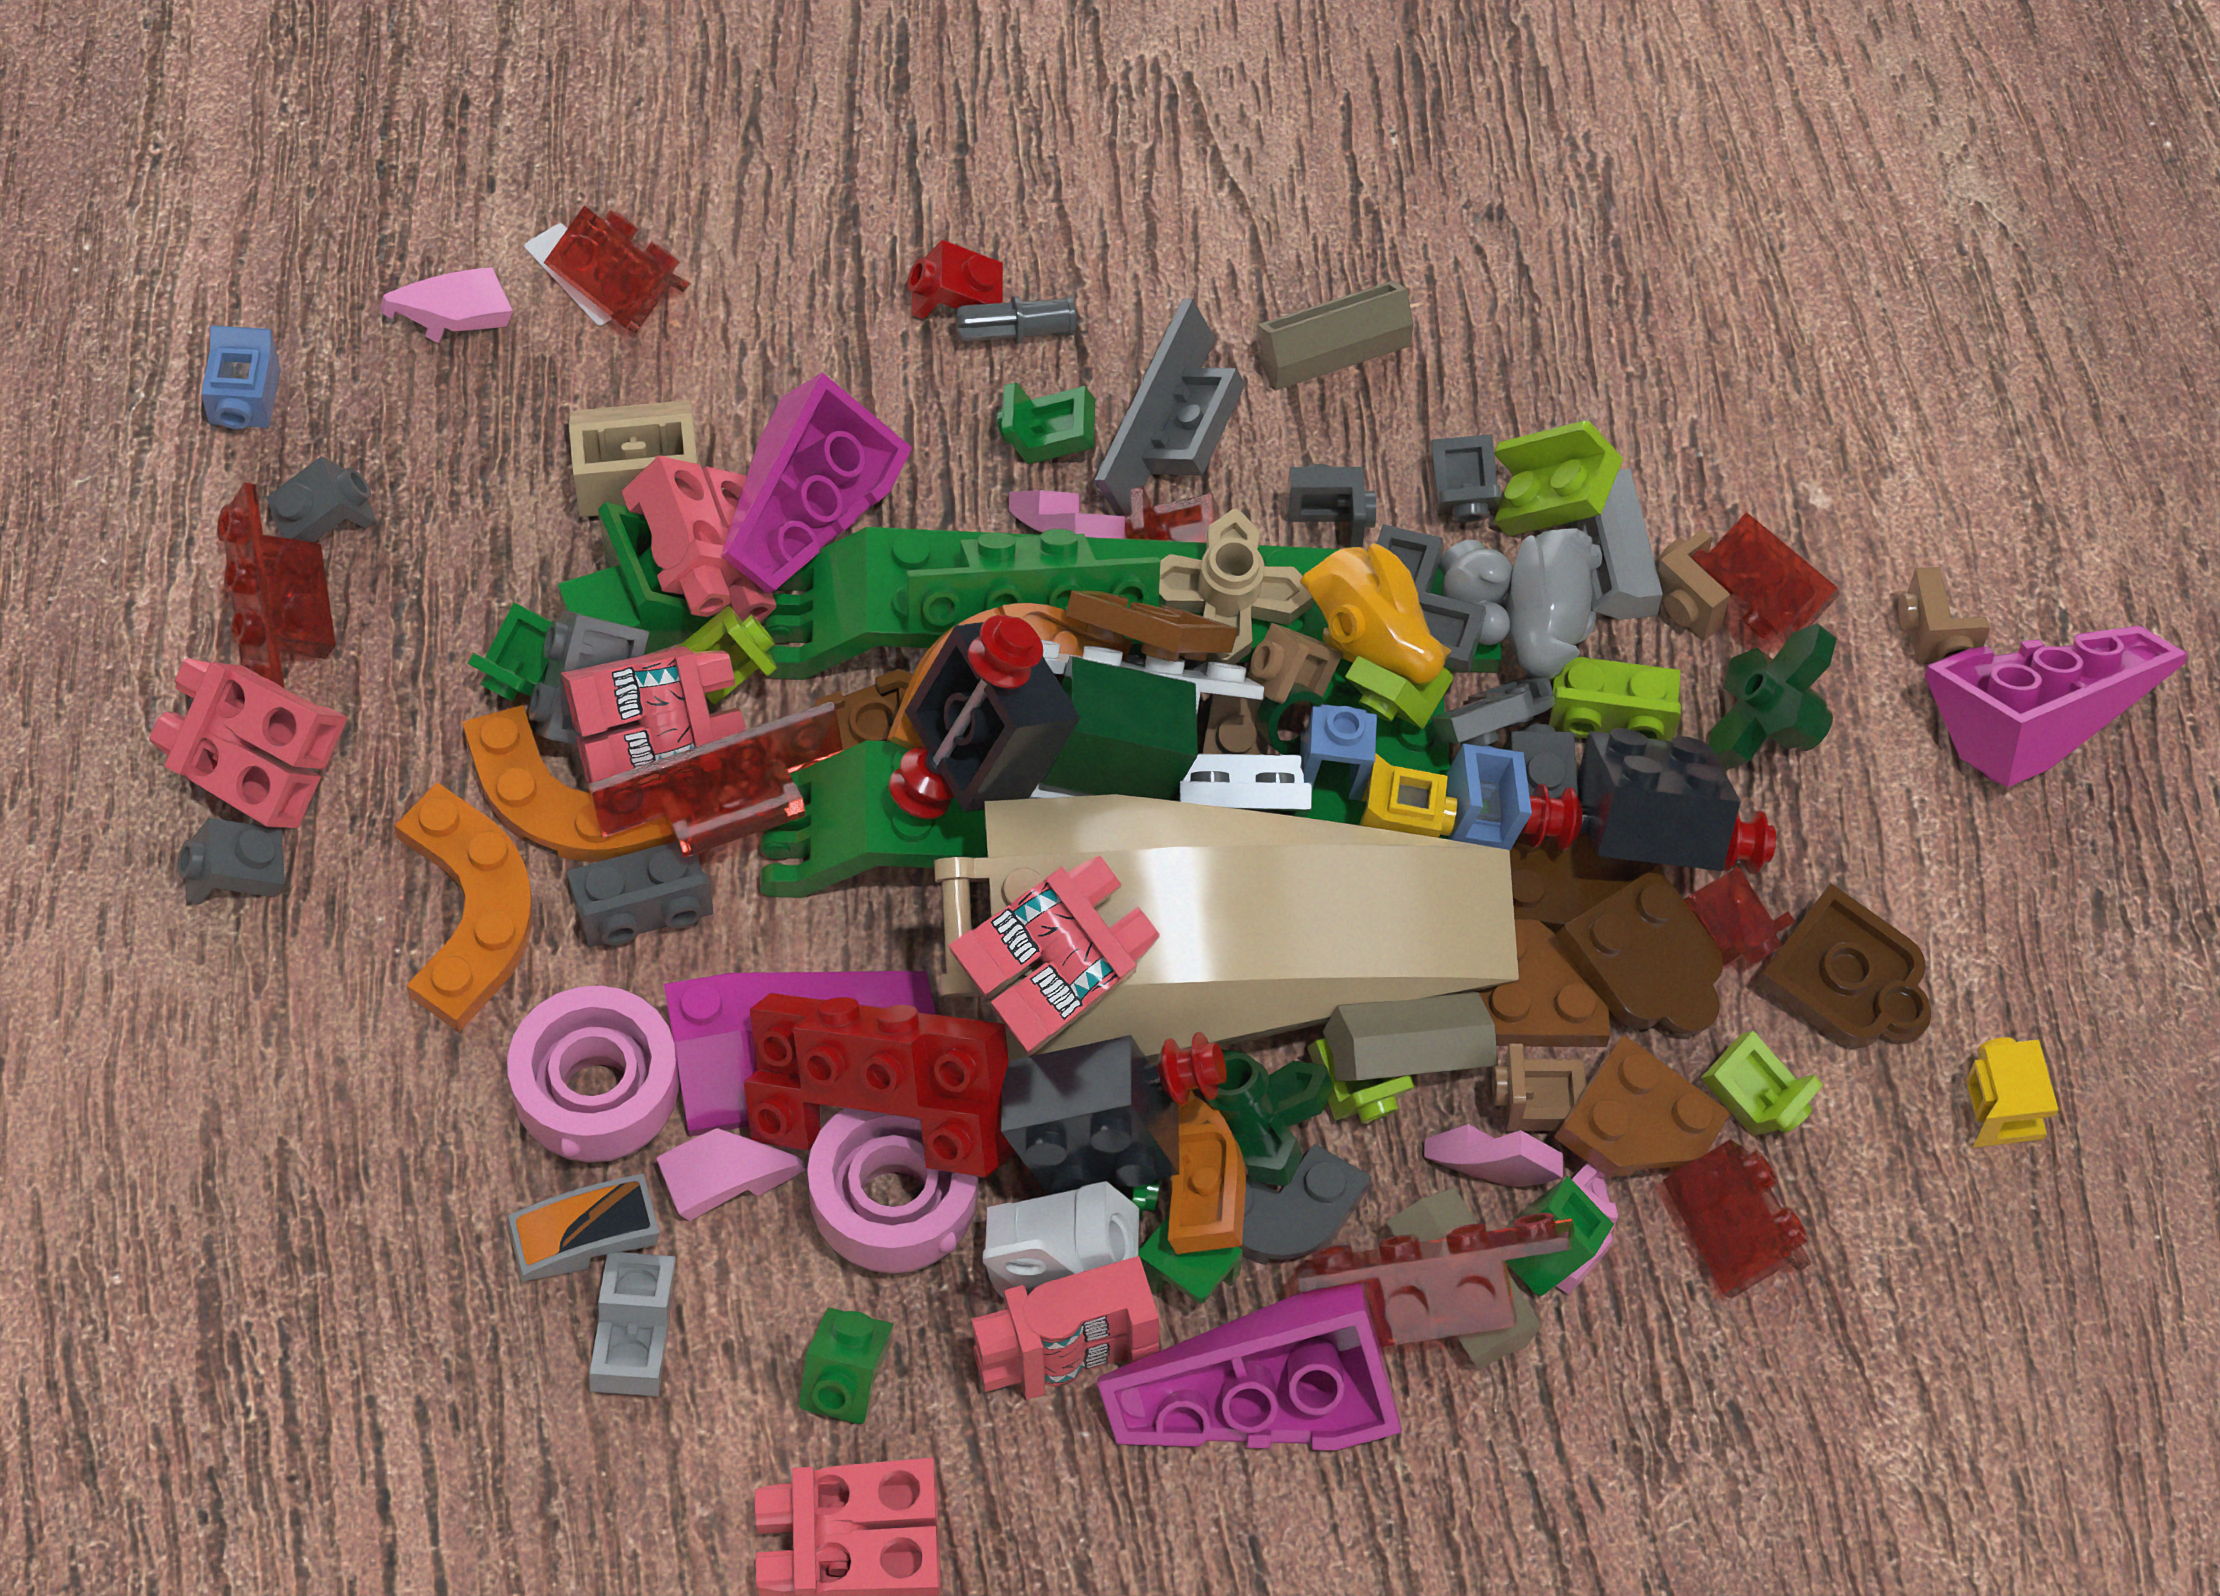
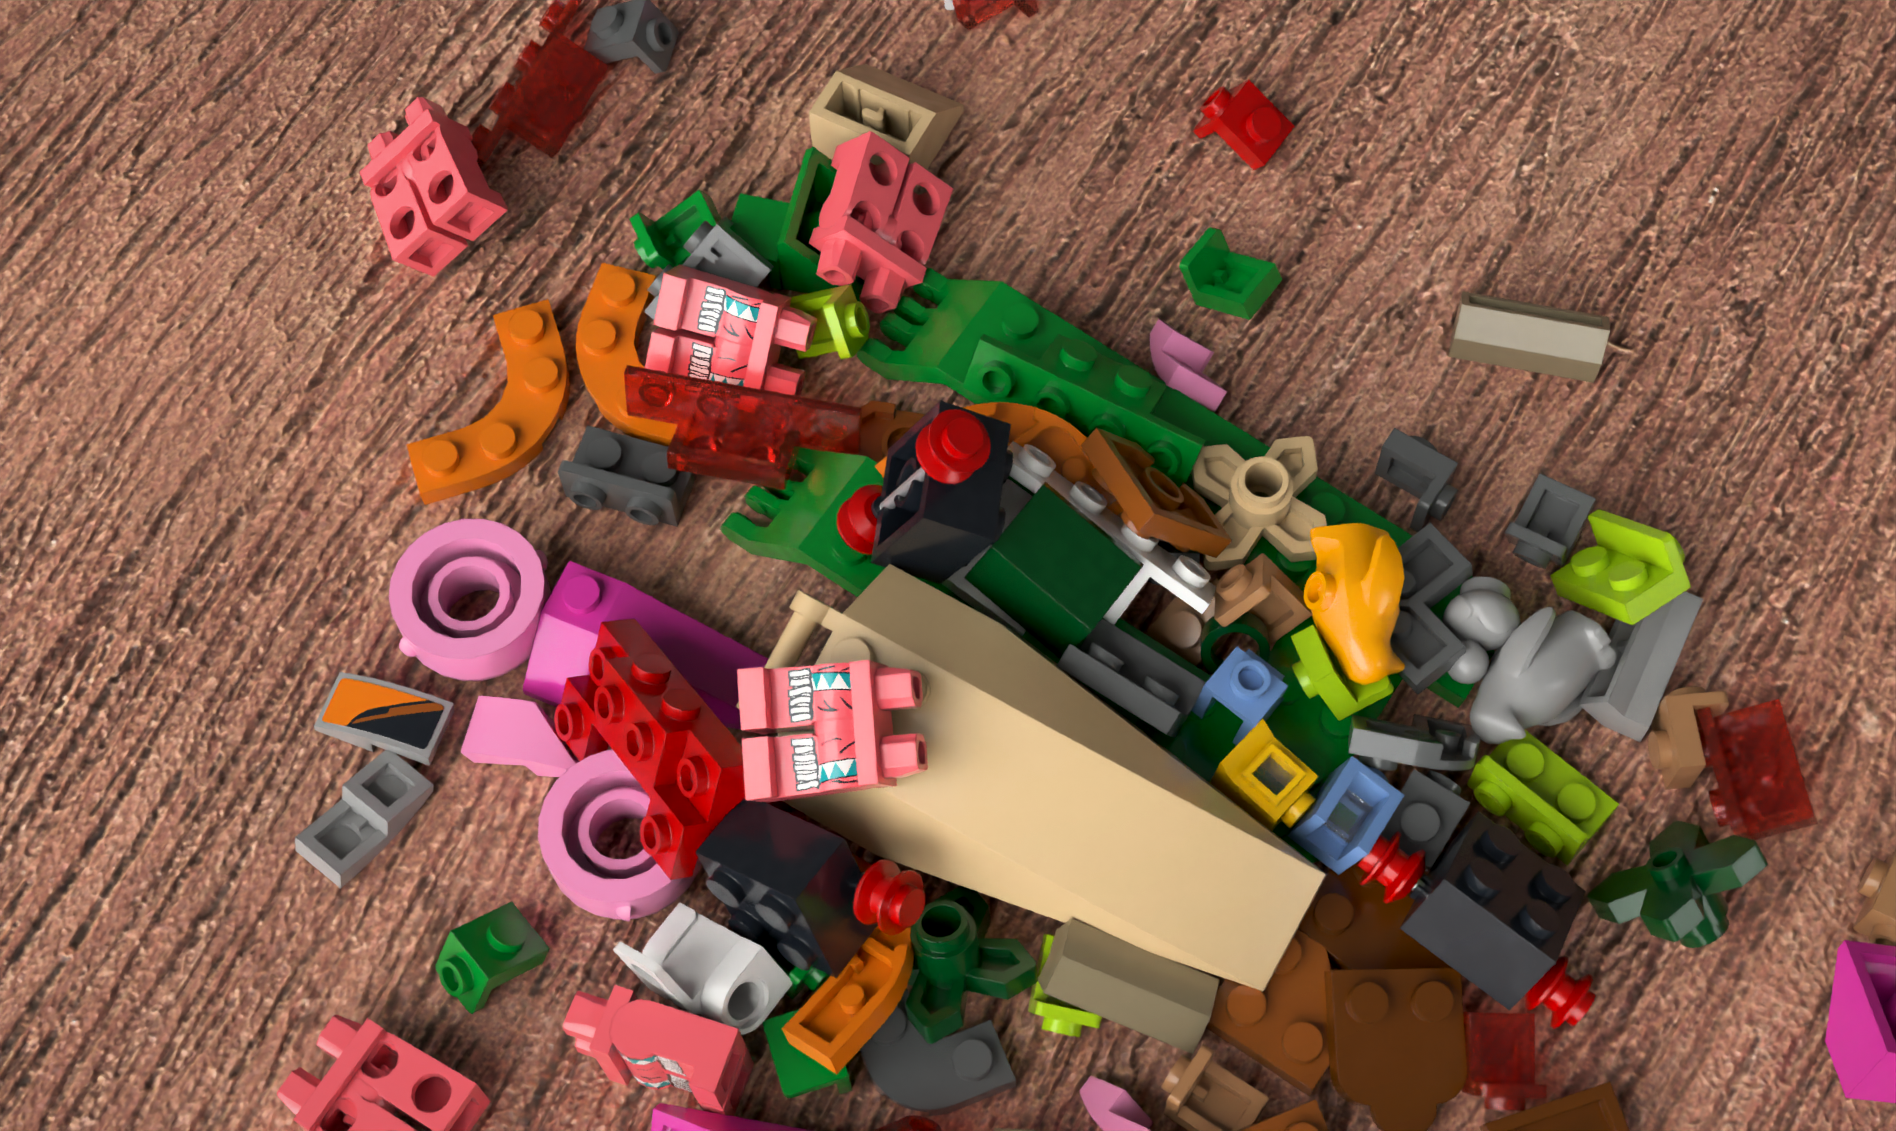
camera: 40 degrees right, 5 degrees up
dark grey bracket [178,817,285,904] -> none
dark pink wedge [721,372,912,594] -> none
dark grey axle [955,296,1076,344] -> none
dark grey bracket [1095,299,1245,520] -> none
clear red bracket [1124,486,1219,543] -> none

